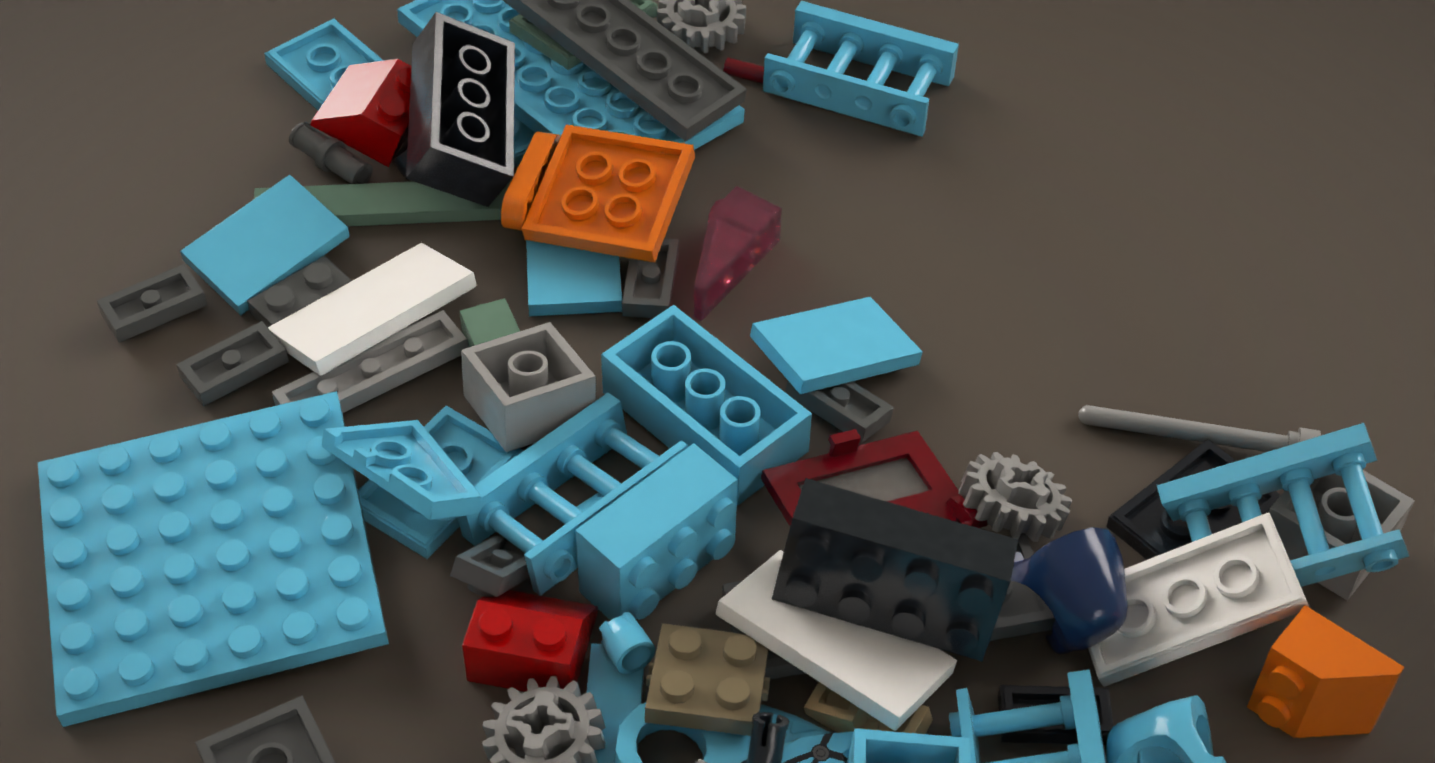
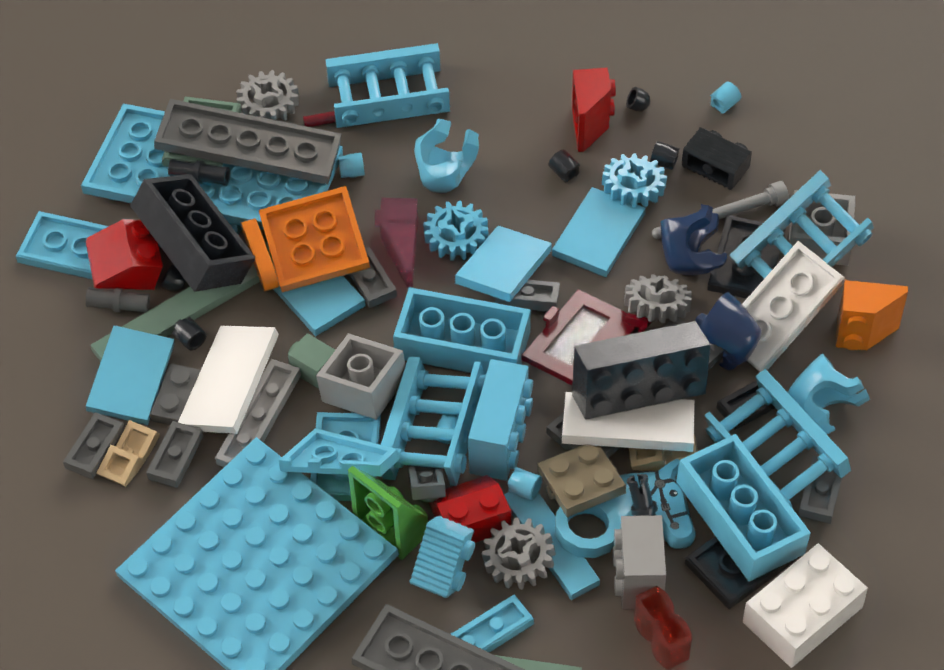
camera: 30 degrees left, 5 degrees up
none -> tan slope [96,420,160,487]
none -> black pin [168,159,231,186]
none -> black hose [172,317,207,351]
none -> medium azure hose [338,153,365,178]
none -> bright green slope [348,466,428,560]
none -> medium azure brick [410,516,475,598]
none -> medium azure piece [414,119,479,193]
none -> medium azure gear [423,201,489,261]
none -> black hose [548,149,580,183]
none -> medium azure tile [552,187,646,277]
none -> red slope [572,67,616,152]
none -> medium azure gear [602,153,667,208]
none -> black hinge [626,86,650,111]
none -> black hose [650,141,680,170]
none -> dark blue piece [660,204,727,276]
none -> black brick [682,127,752,190]
none -> medium azure hose [710,82,741,114]

